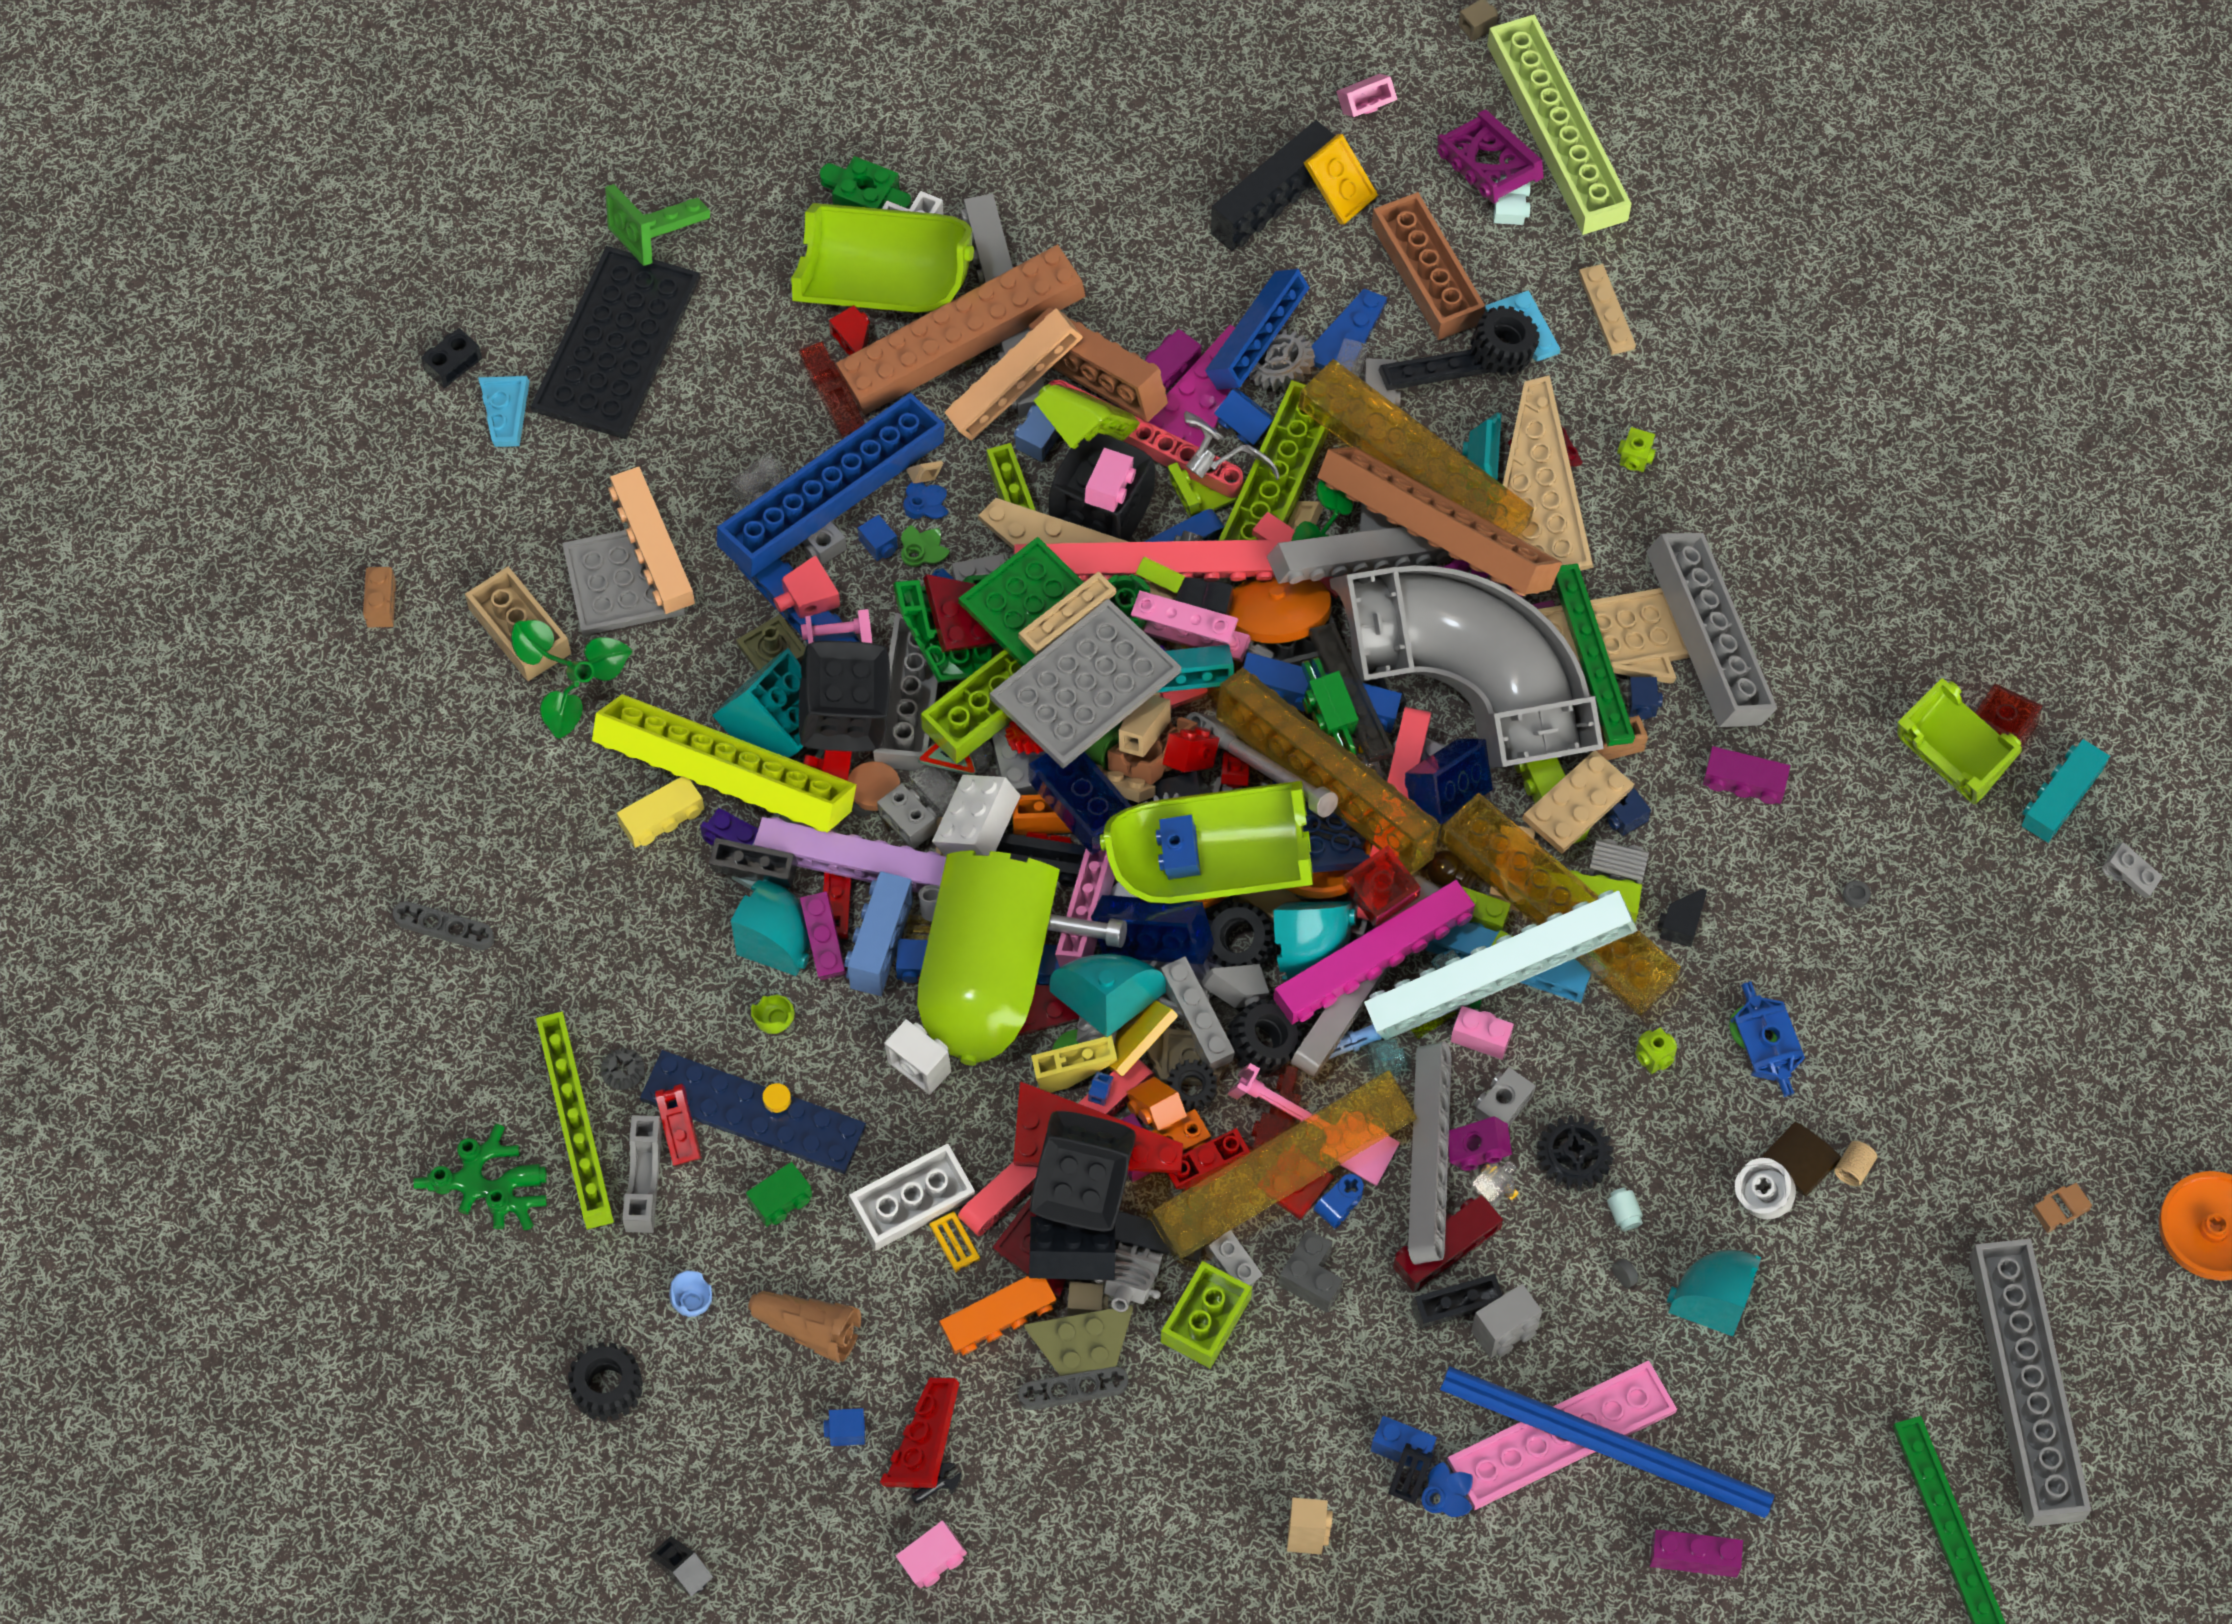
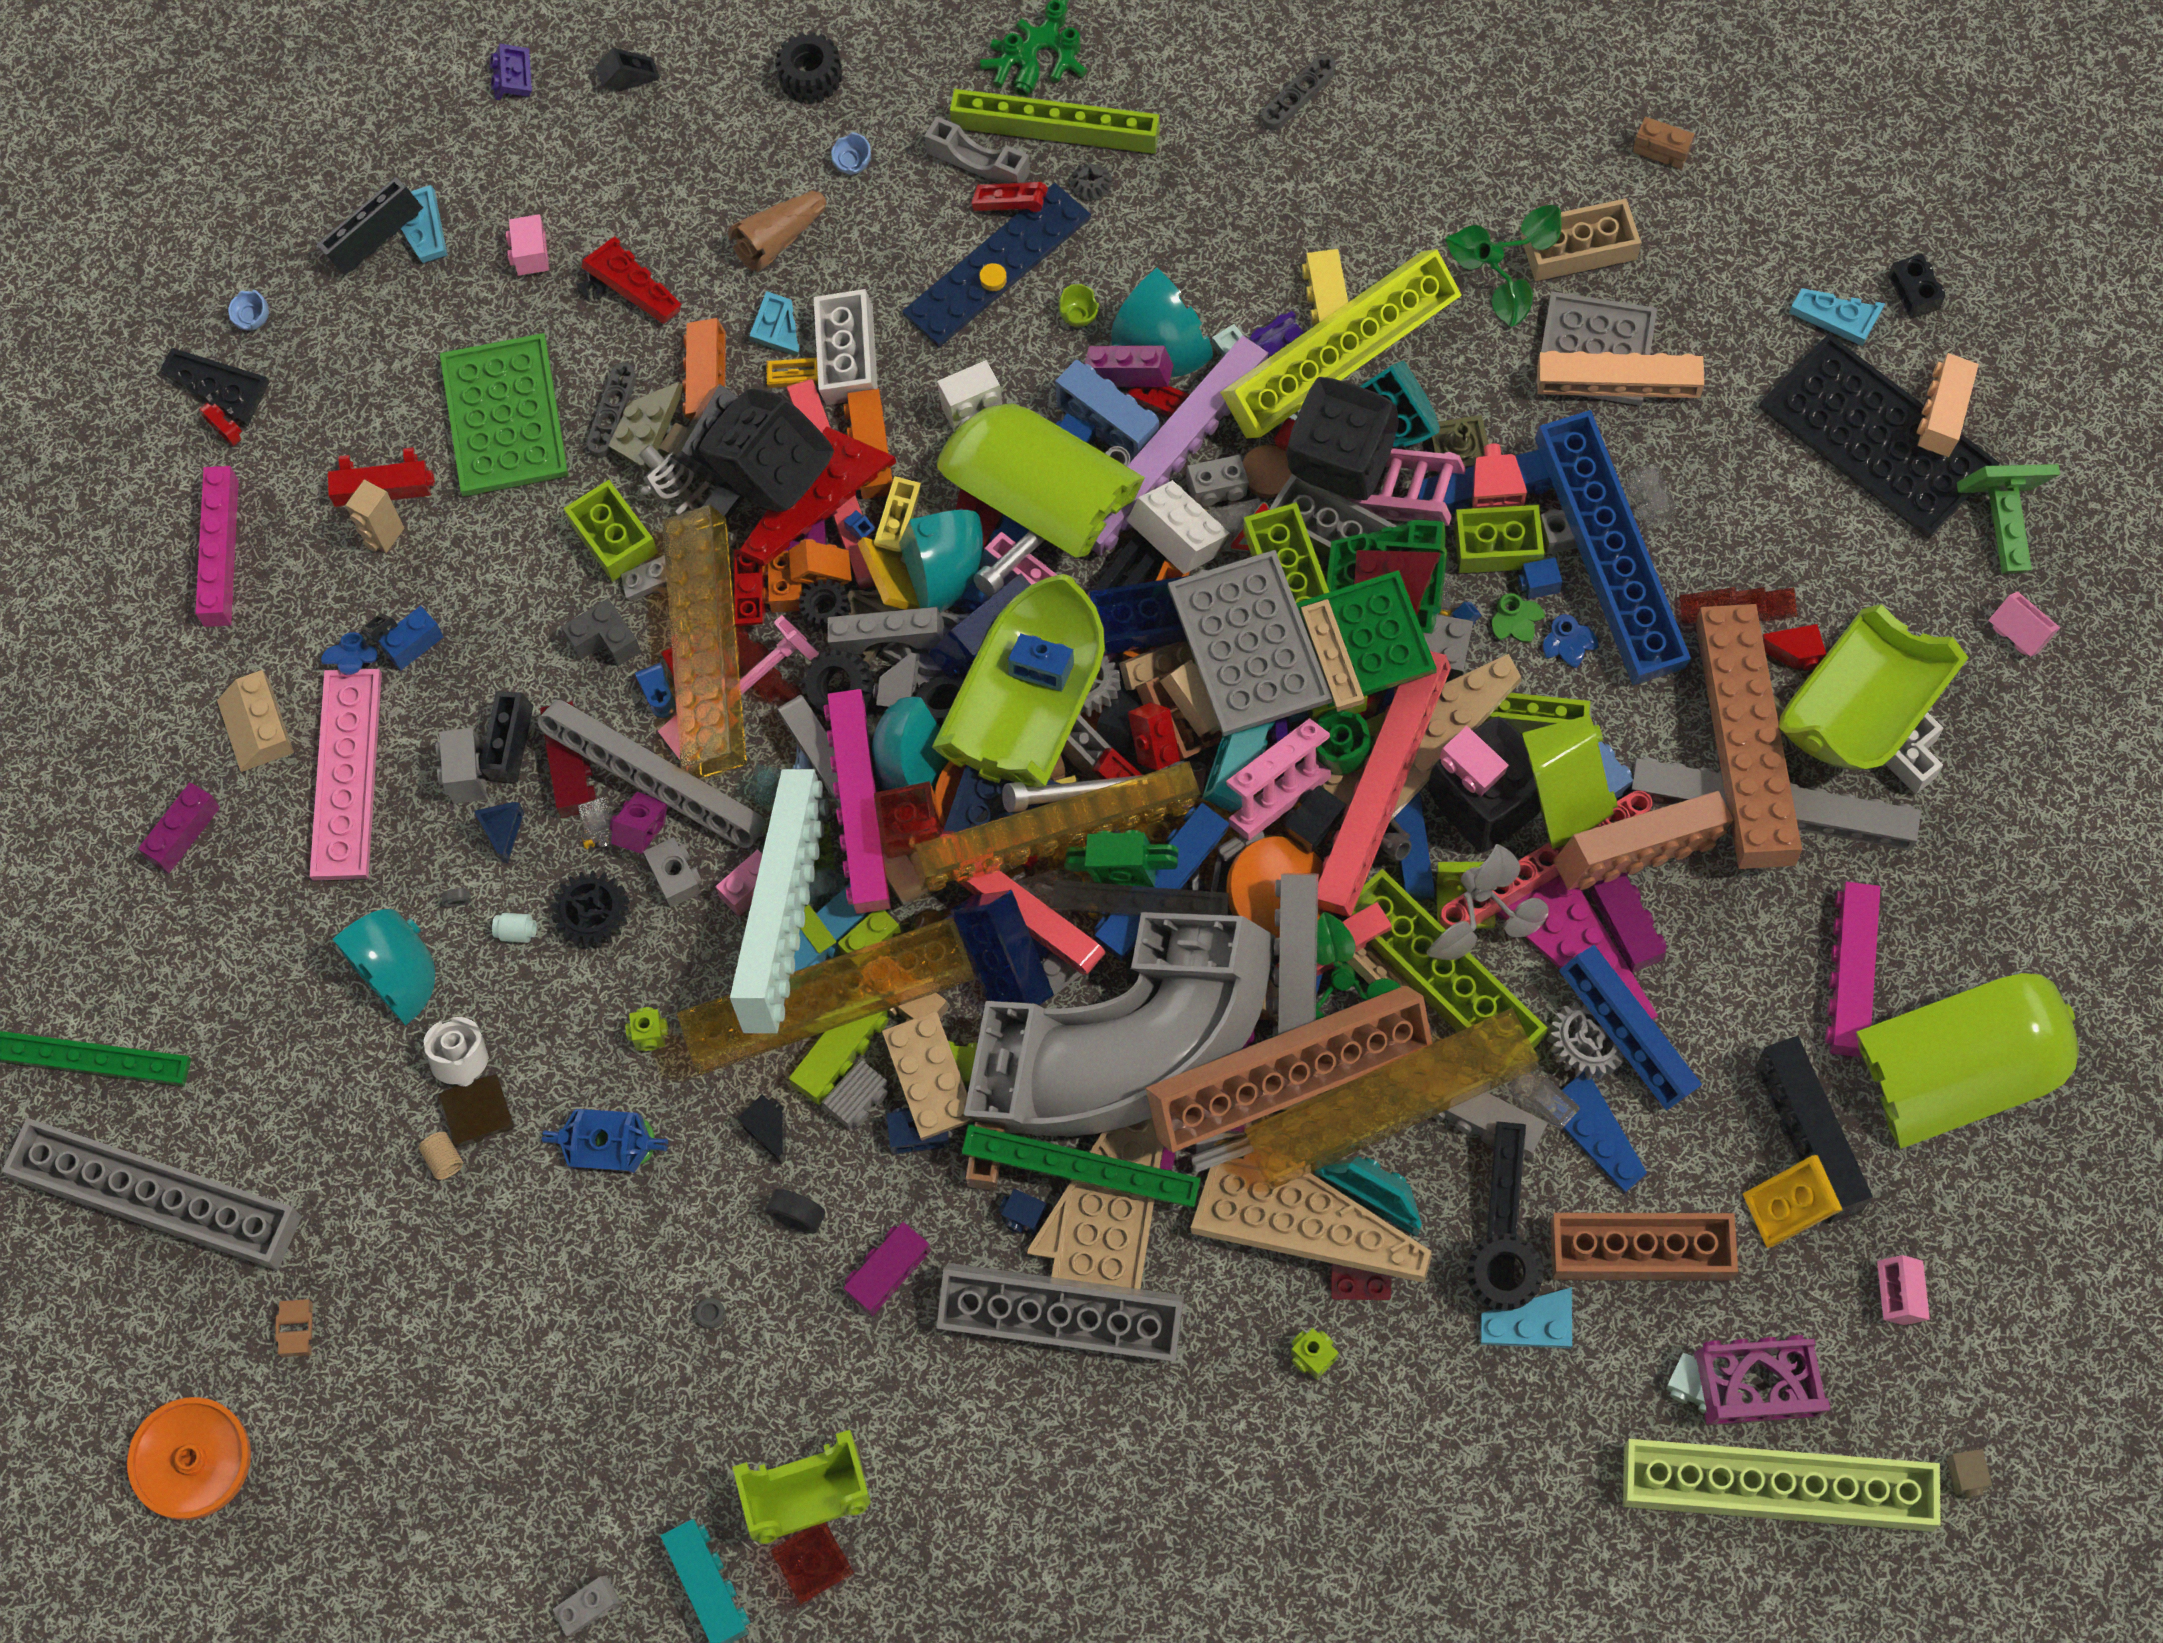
camera: 120 degrees right, 5 degrees up
black brick [709,838,798,888] -> none
green brick [746,1162,812,1227] -> none
green brick [820,156,912,209] -> none
blue brick [824,1408,865,1446] -> none
tan slope [906,461,944,483] -> none
light nougat brick [945,308,1083,441] -> none
lime sticker [1136,557,1185,593] -> none
blue brick [1214,388,1274,445] -> none
blue axle [1440,1366,1774,1518] -> none
tan plate [1579,264,1636,355] -> none
none -> tan slope [217,670,294,772]
none -> red brick [328,447,435,507]
none -> bright green plate [440,333,569,497]
none -> dark blue slope [474,802,524,863]
none -> medium azure wing [749,291,799,356]
none -> black tyre [766,1189,826,1234]
none -> orange brick [843,388,893,499]
none -> lime brick [1454,505,1544,573]
none -> dark pink brick [1825,882,1881,1058]
none -> lime panel [1856,973,2079,1149]
none -> light nougat brick [1917,353,1979,457]
none -> bright pink brick [1988,592,2060,657]

